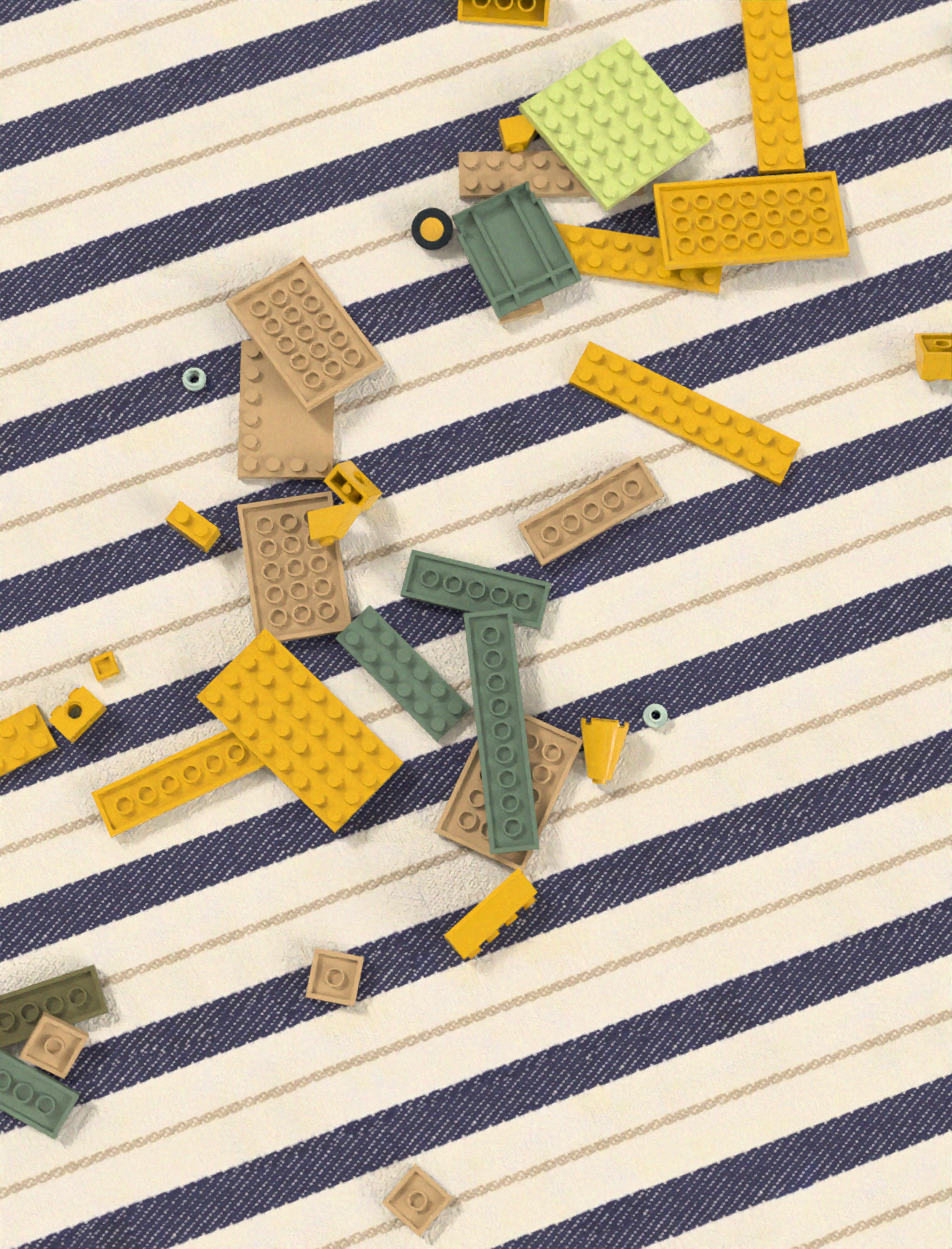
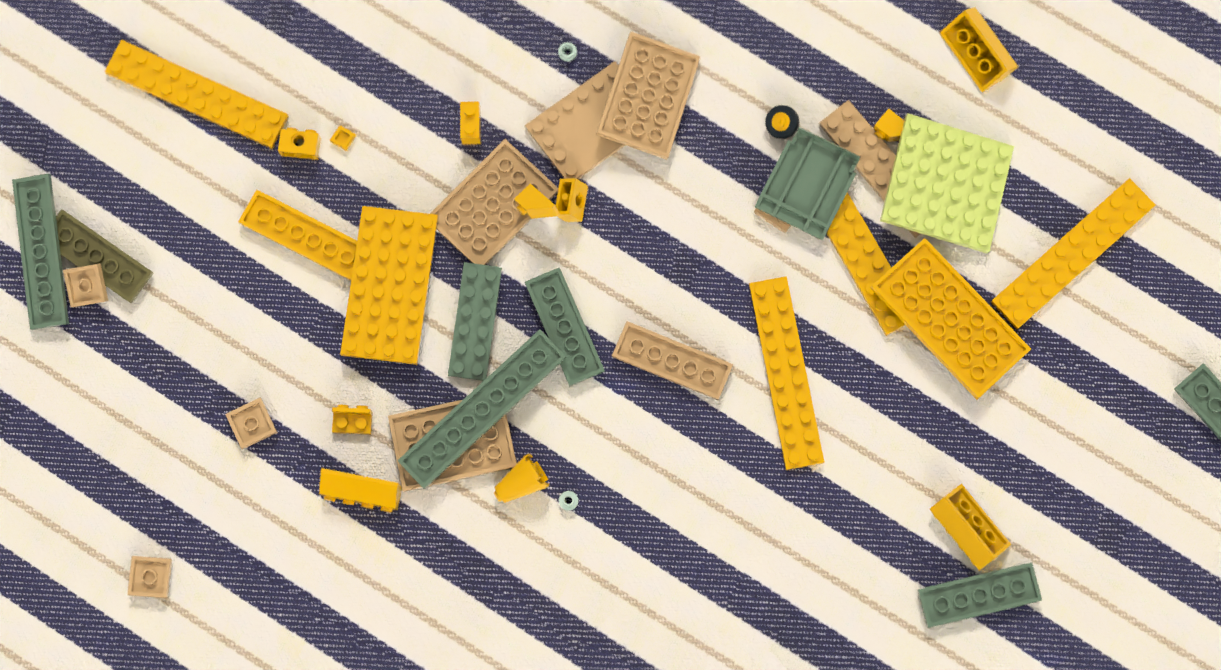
camera: 60 degrees right, 0 degrees up
none -> yellow bracket [332,404,373,435]

